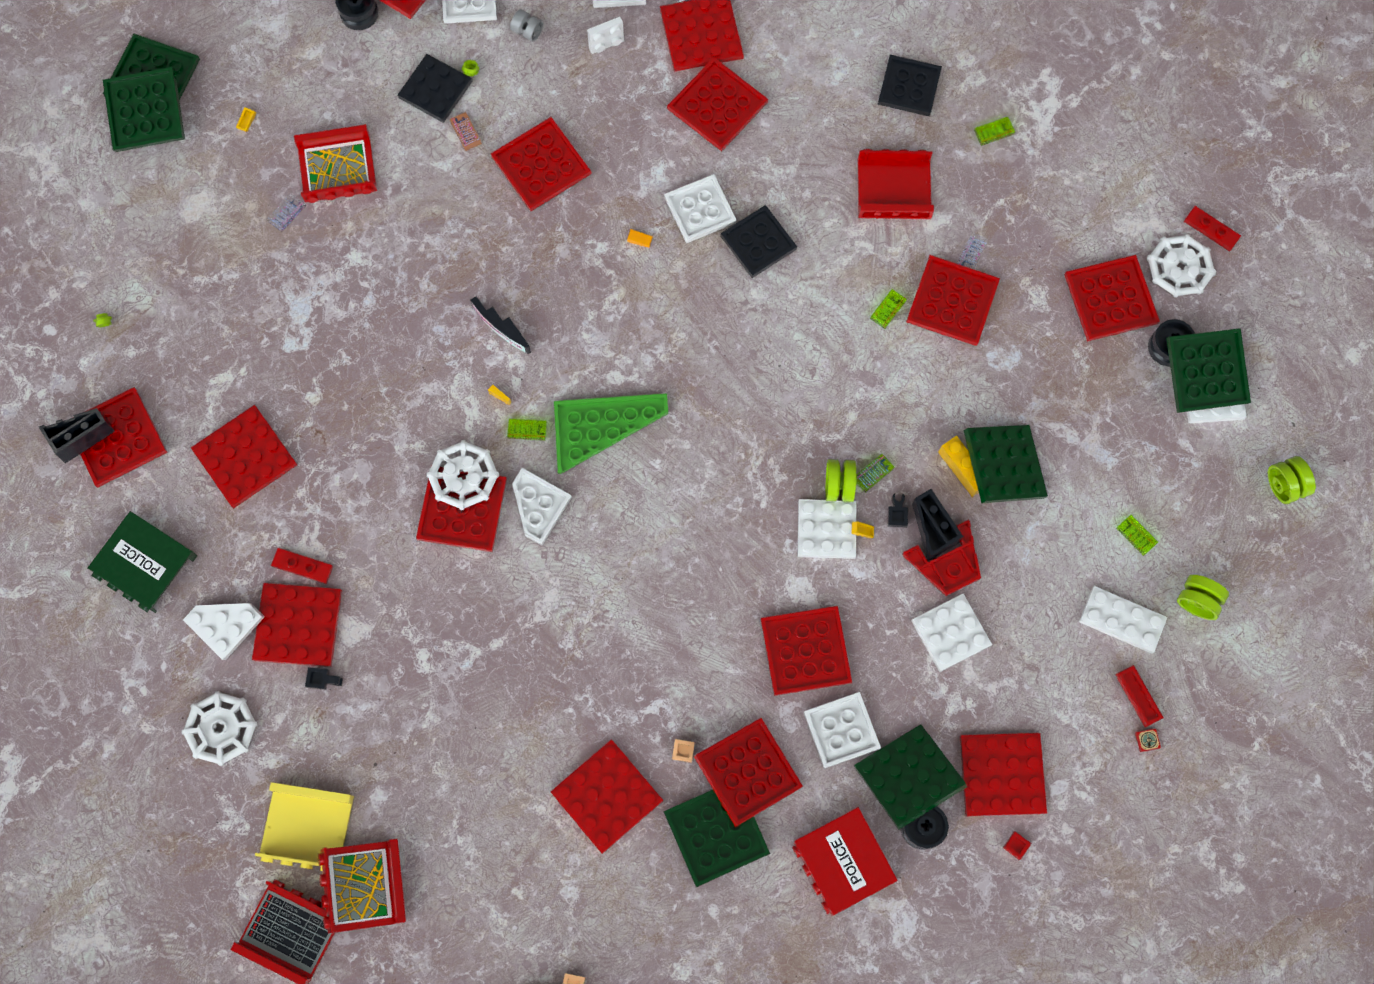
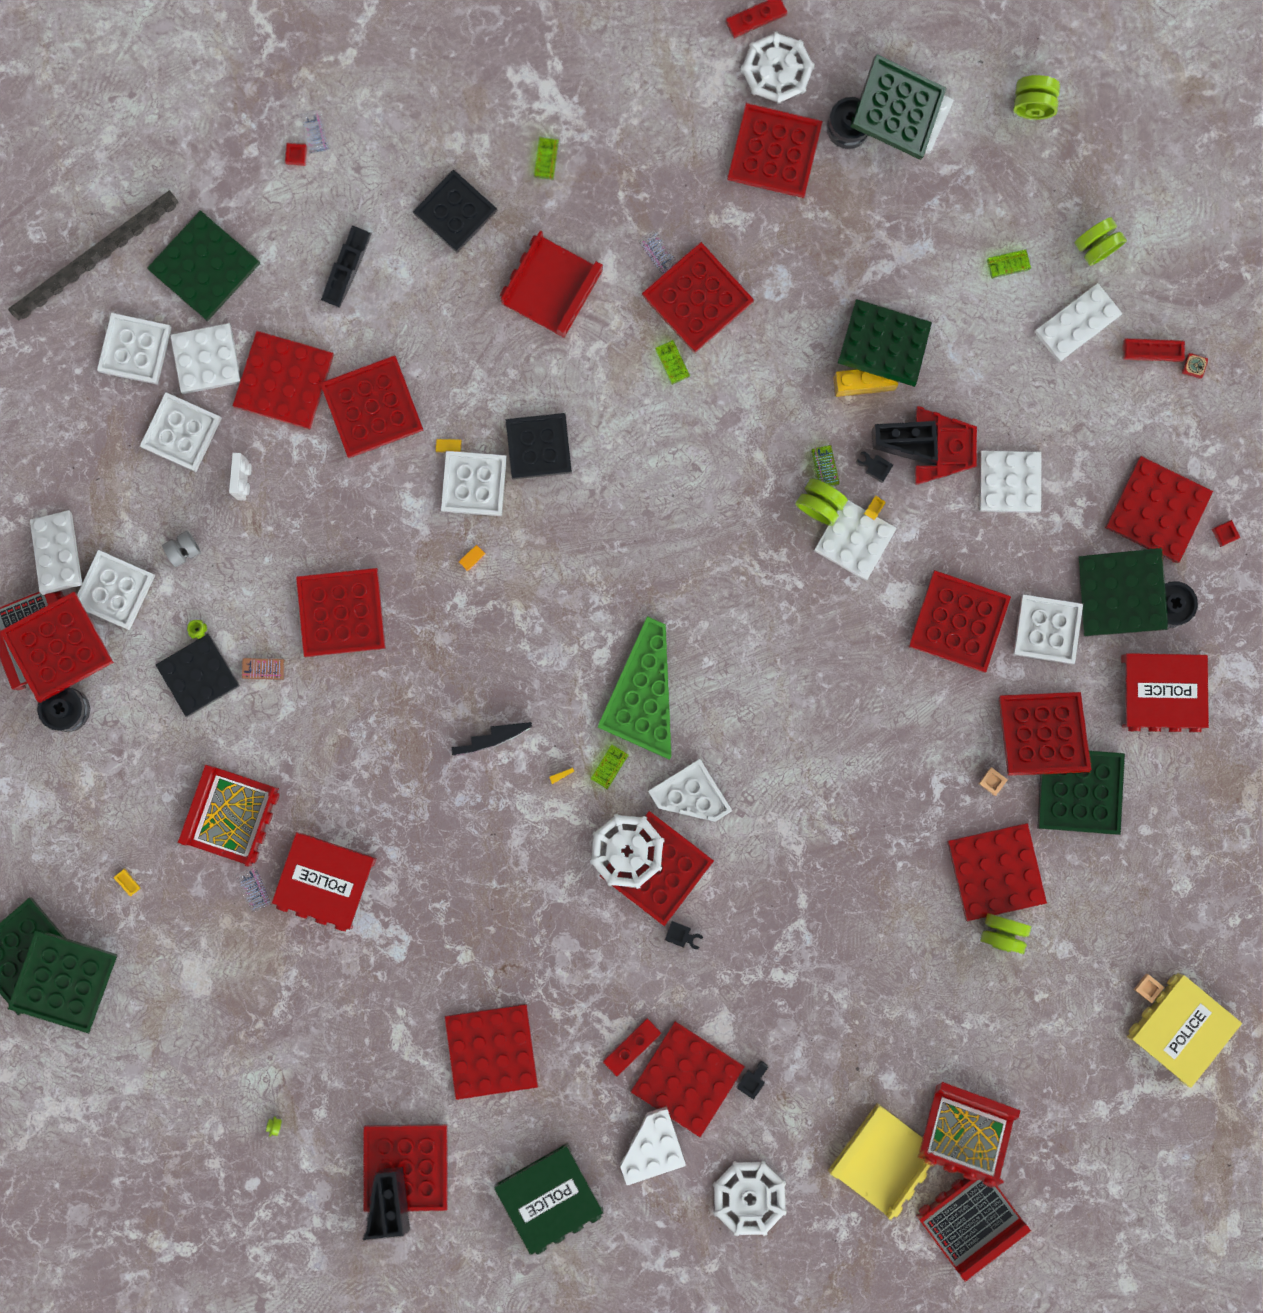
camera: 65 degrees left, 10 degrees up
none -> red panel [272,832,377,932]
none -> black slope [321,225,372,308]
none -> yellow piece [436,439,462,453]
none -> black plate [665,921,703,950]
none -> lime wheel [980,914,1032,954]

